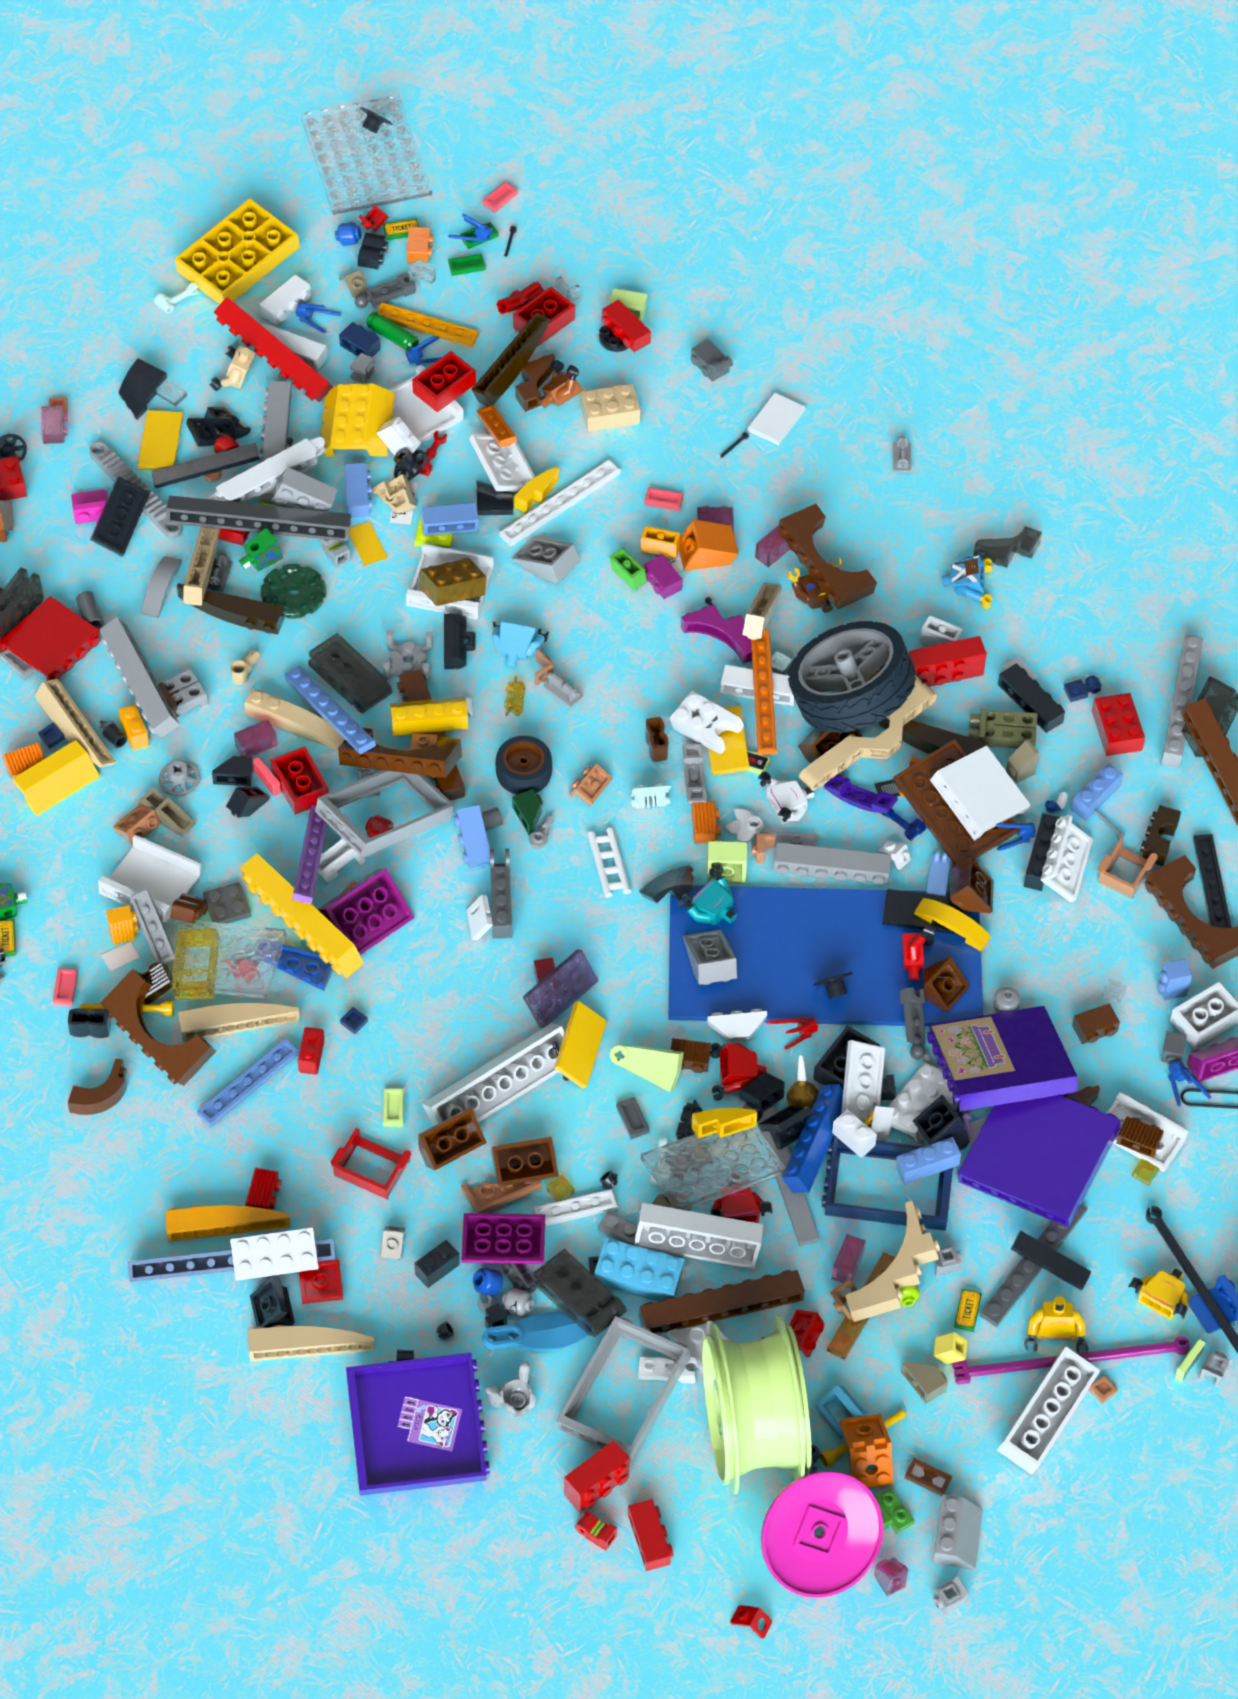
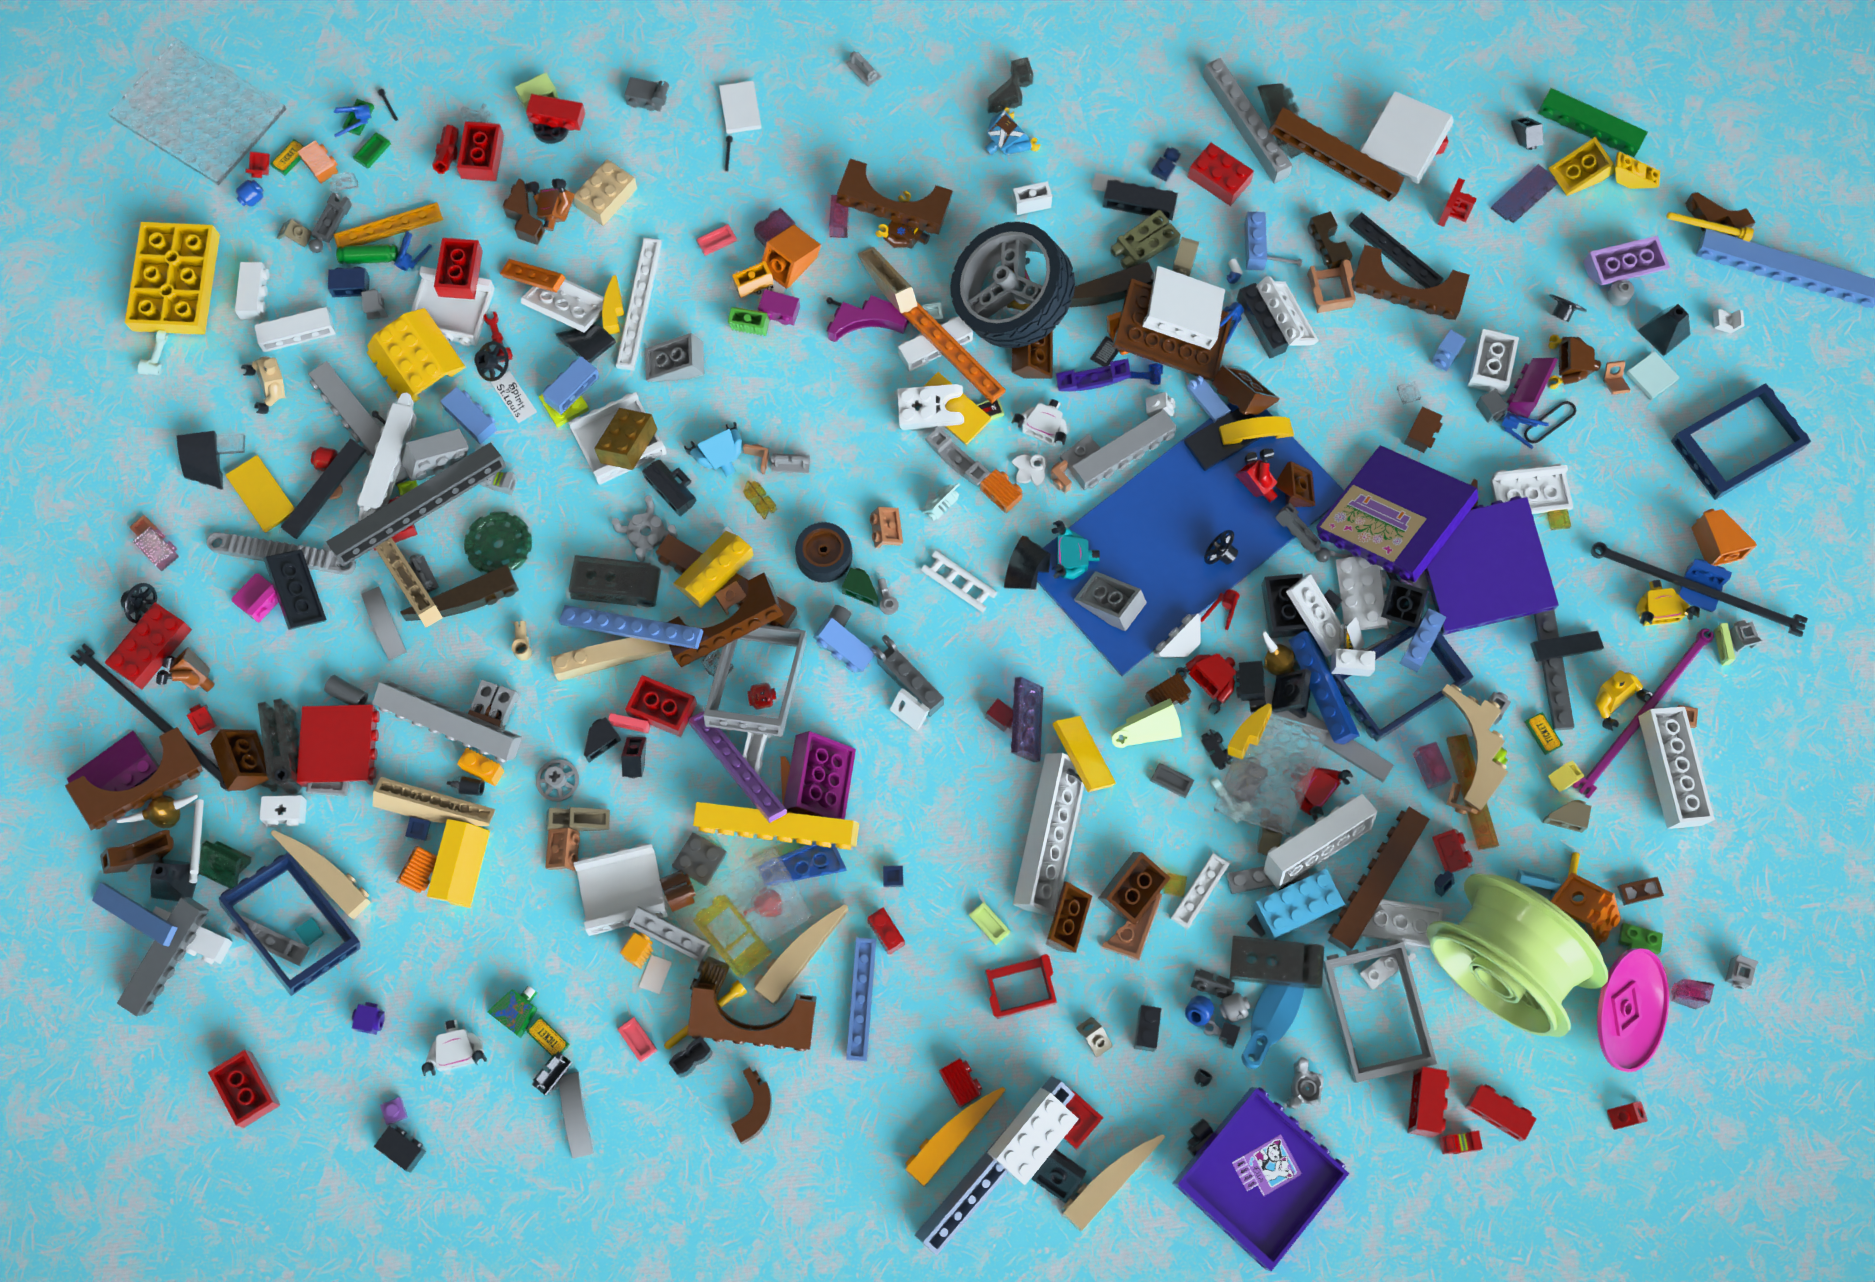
camera: 40 degrees left, 15 degrees up
black slope [186,407,251,447] -> none
brick [213,297,333,403] -> none
clear pink brick [234,719,277,757] -> none
green torso [239,528,283,571] -> none
blue plant [296,303,341,334] -> none
yellow sticker [349,521,388,566] -> none
black brick [358,232,389,270] -> none
black wheel [360,107,393,134] -> none
tan slope [371,474,417,513] -> none
white brick [377,416,421,455] -> none
magenta slope [461,1213,545,1264] -> none
dark brown slope [471,312,550,407] -> none
coral tile [482,182,518,213] -> none
black plate [600,1170,618,1189] -> none
reddish brown brick [645,717,669,762] -> none
yellowish green brick [707,841,747,883] -> none
tan beam [799,675,937,791] -> none
red brick [909,636,987,687] -> none
light grey slope [933,1494,983,1570] -> none
light grey head [994,987,1020,1013] -> none
reddish brown brick [1116,1116,1164,1158] -> none

